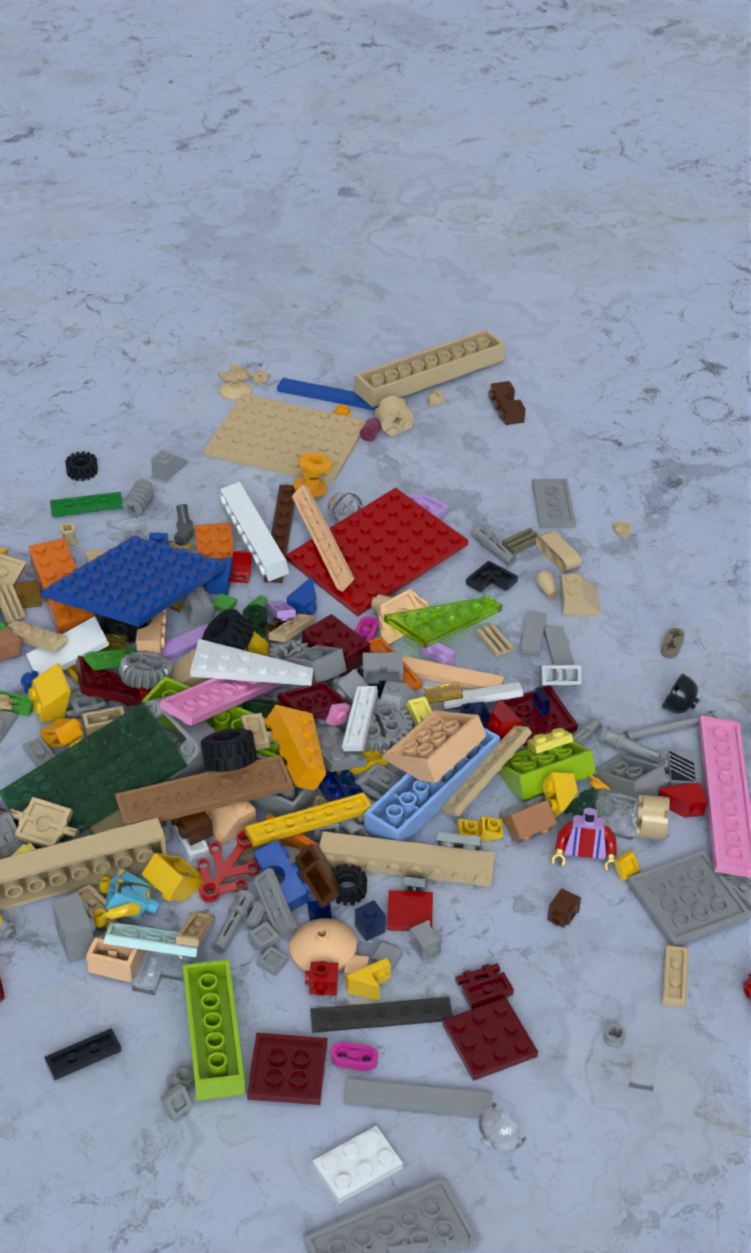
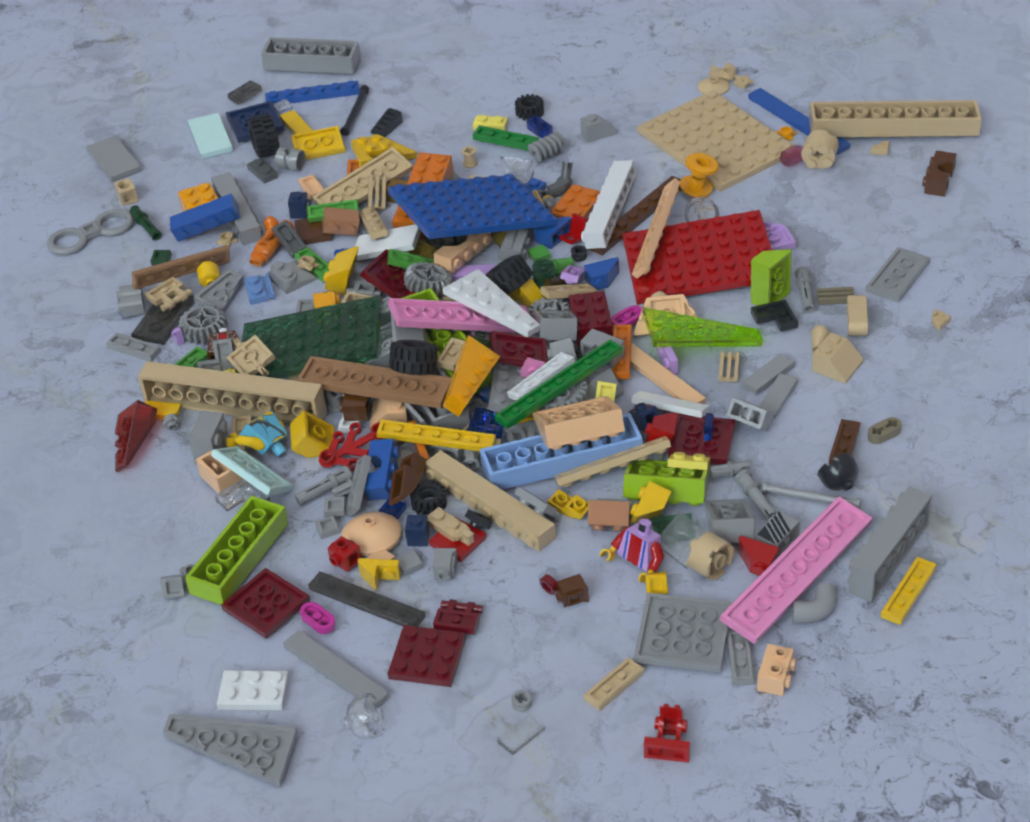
camera: 40 degrees right, 0 degrees up
black plate [44,1028,122,1081] -> none
tan tile [176,912,215,947] -> none
clear yellow piece [424,682,463,704] -> none
light orange plate [588,774,610,794] -> none
none -> light grey piece [404,403,427,425]
none -> tan hinge [428,507,474,546]
none -> light yellow plate [473,115,508,130]
none -> green tile [495,339,623,429]
none -> clear blue plate [526,116,553,138]
none -> dark red tile [539,574,557,595]
none -> black bush [571,245,587,262]
none -> lime slope [750,249,792,306]
none -> reddish brown plate [829,419,861,464]

